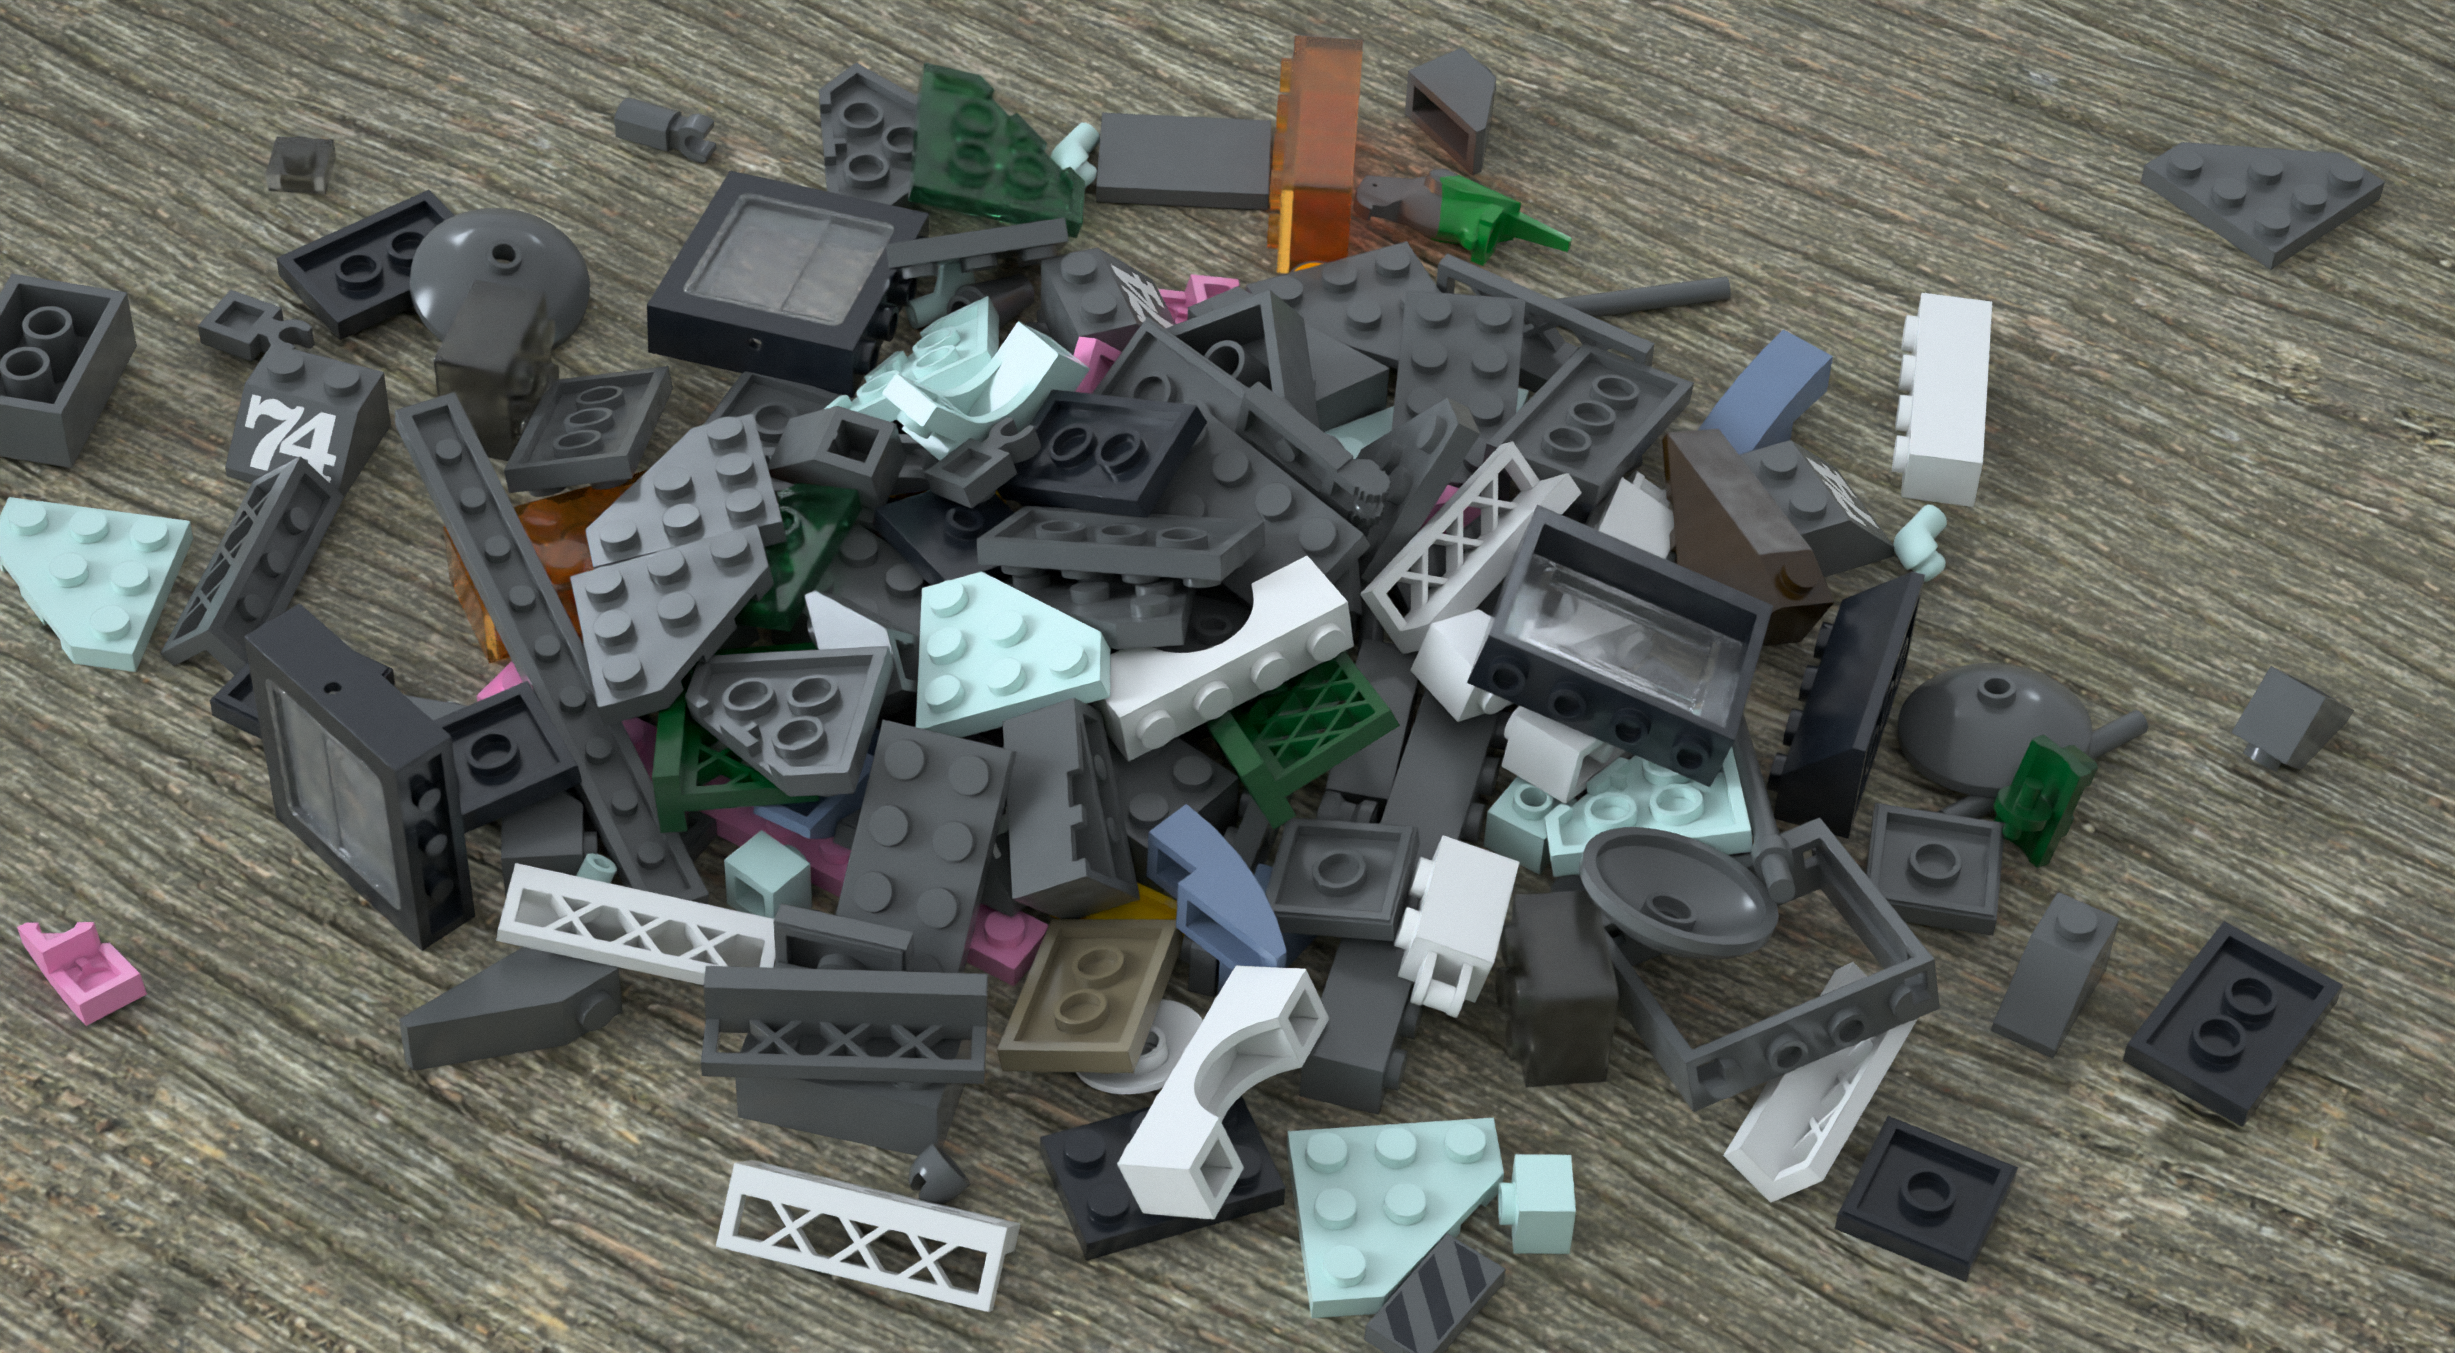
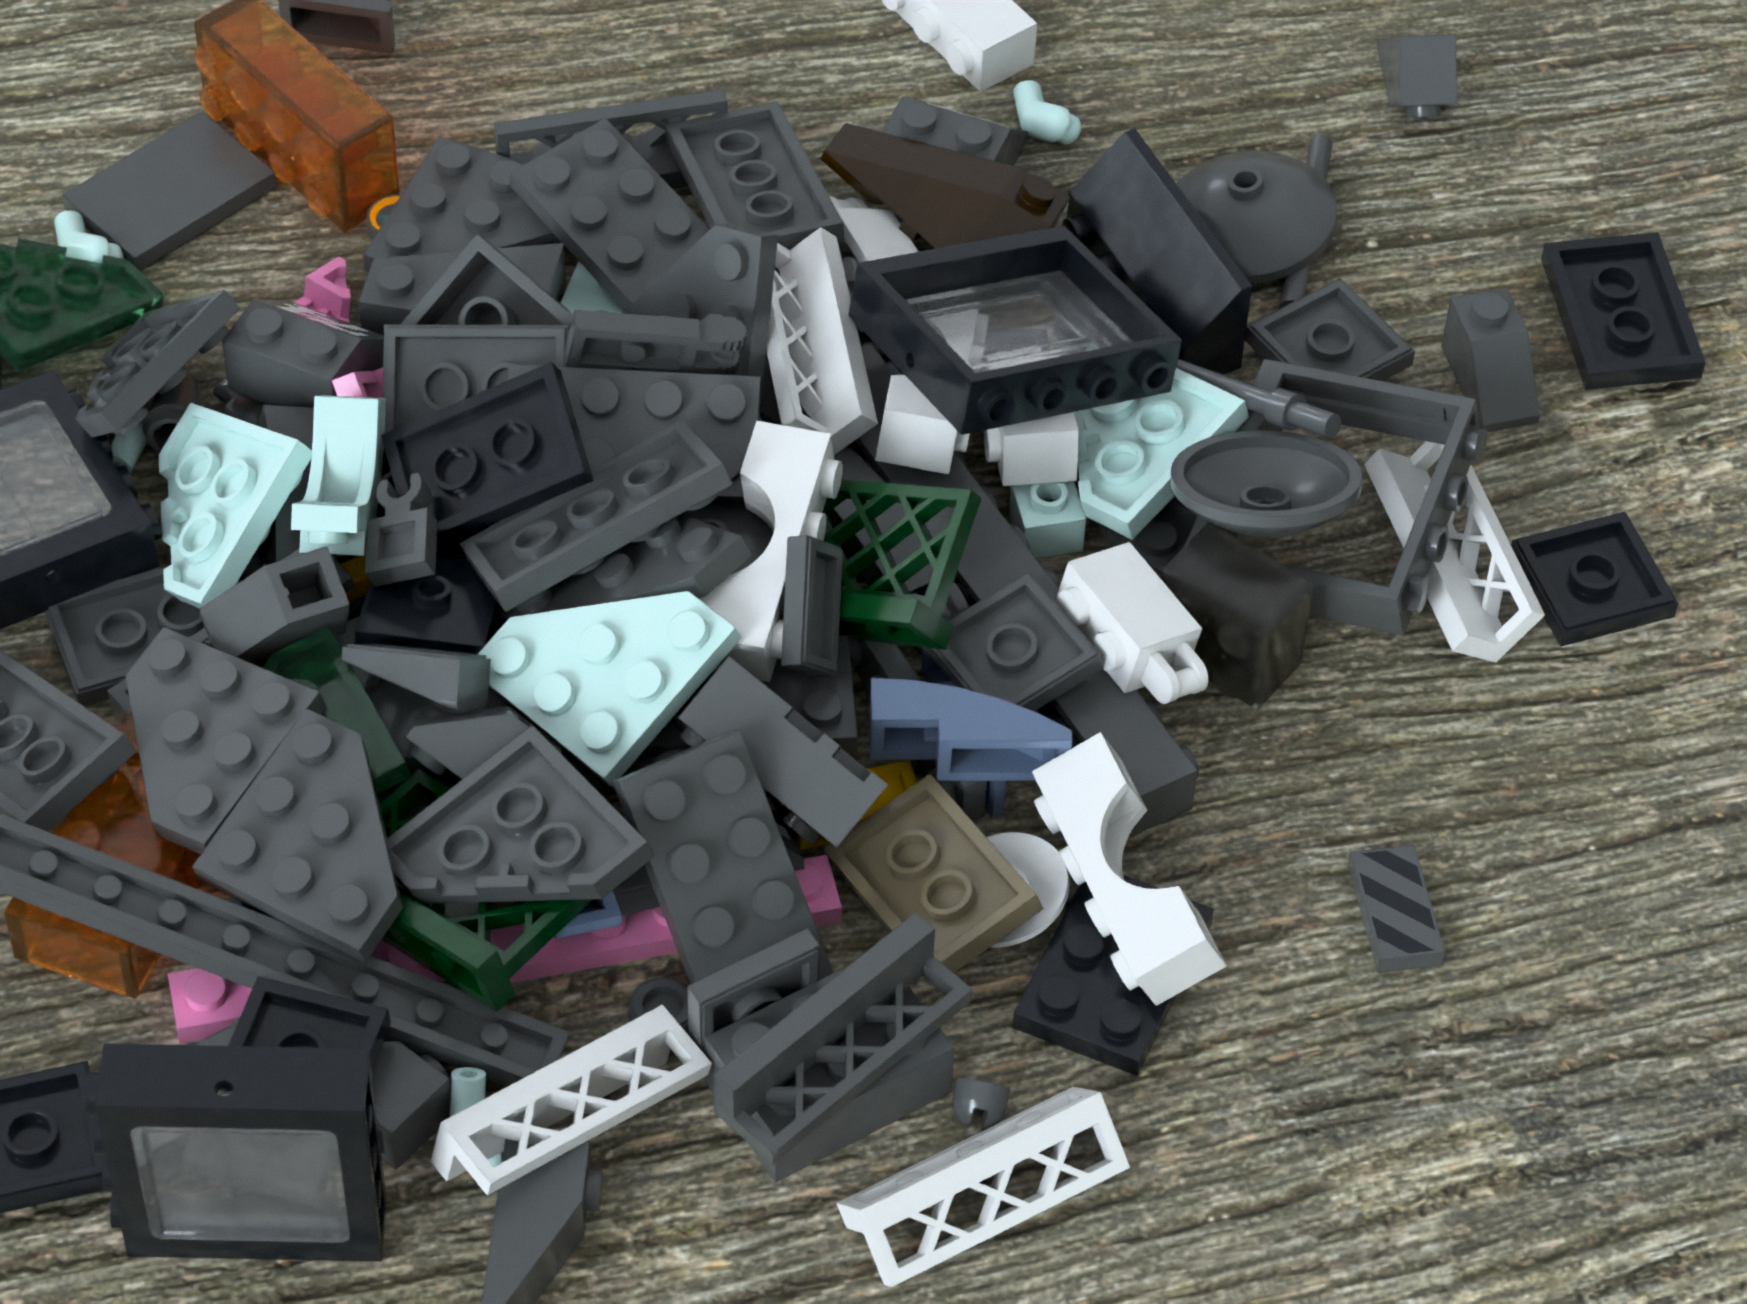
camera: 45 degrees left, 5 degrees up
light aqua plate [724,830,812,919] -> none
light aqua plate [1286,1118,1504,1318] -> none
animal [1353,169,1572,266] -> none
light aqua plate [1498,1154,1576,1254] -> none
dark grey bar [1524,276,1731,325] -> none
sand blue slope [1698,329,1833,455] -> none
dark green hips [1993,734,2098,868] -> none
none -> dark grey slope [341,643,491,710]
none -> dark grey tile [781,535,843,677]

